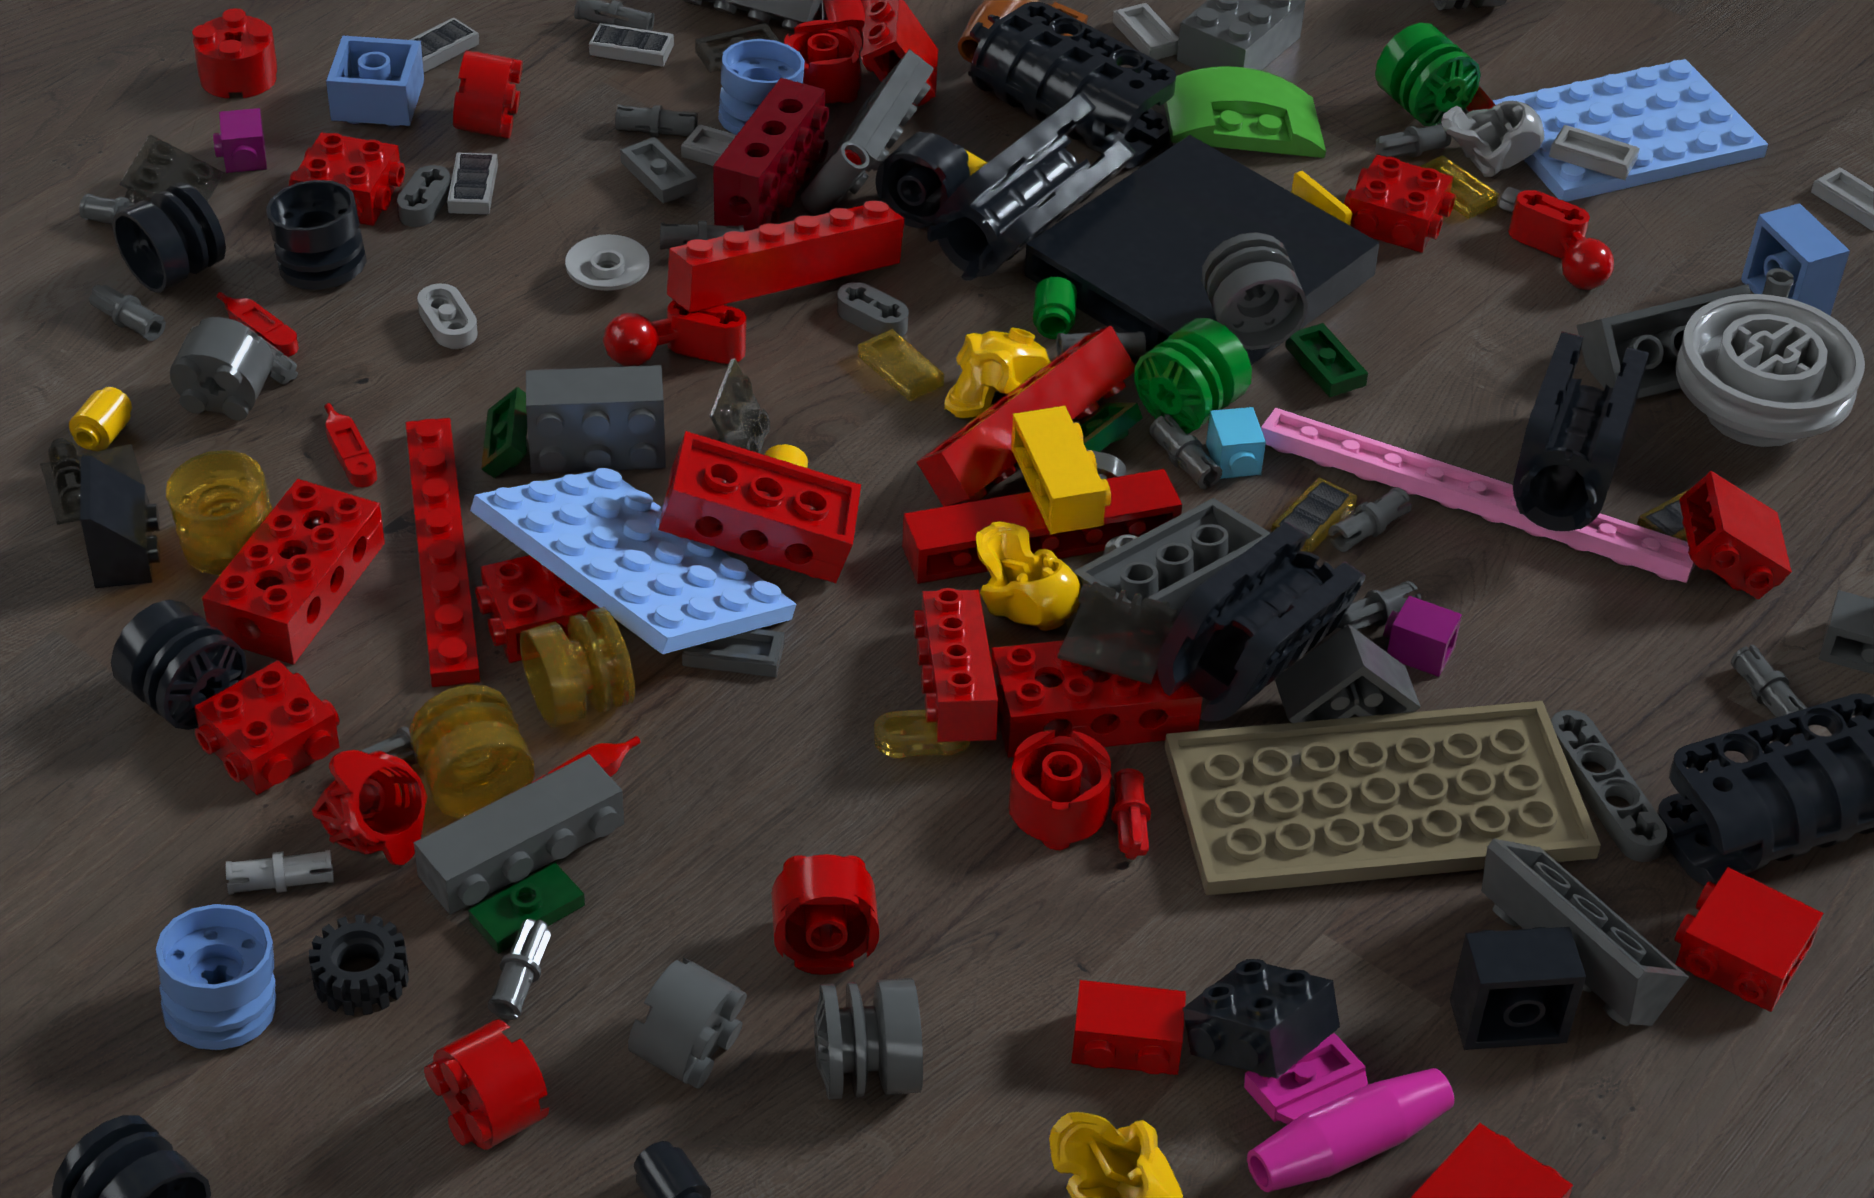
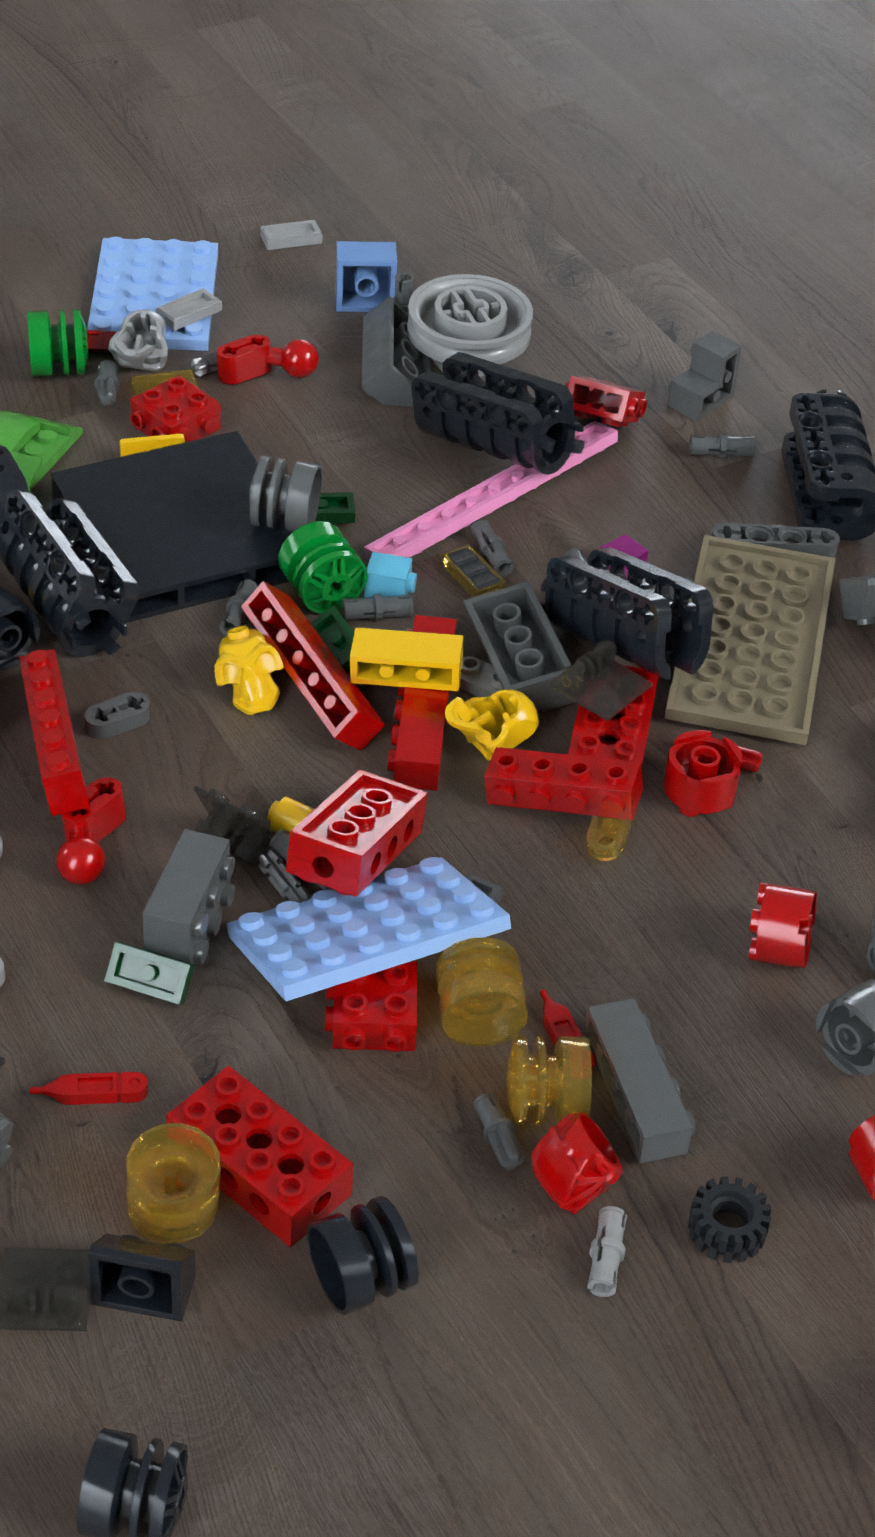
camera: 70 degrees left, 0 degrees up
medium blue wheel [156,904,277,1050] -> none
red brick [195,660,340,795] -> none
red plate [405,418,480,687] -> none
dark green plate [468,862,585,954] -> none
dark grey axle [488,919,551,1020] -> none
clear yellow tile [858,329,944,402] -> none
green brick [1033,277,1077,339] -> none

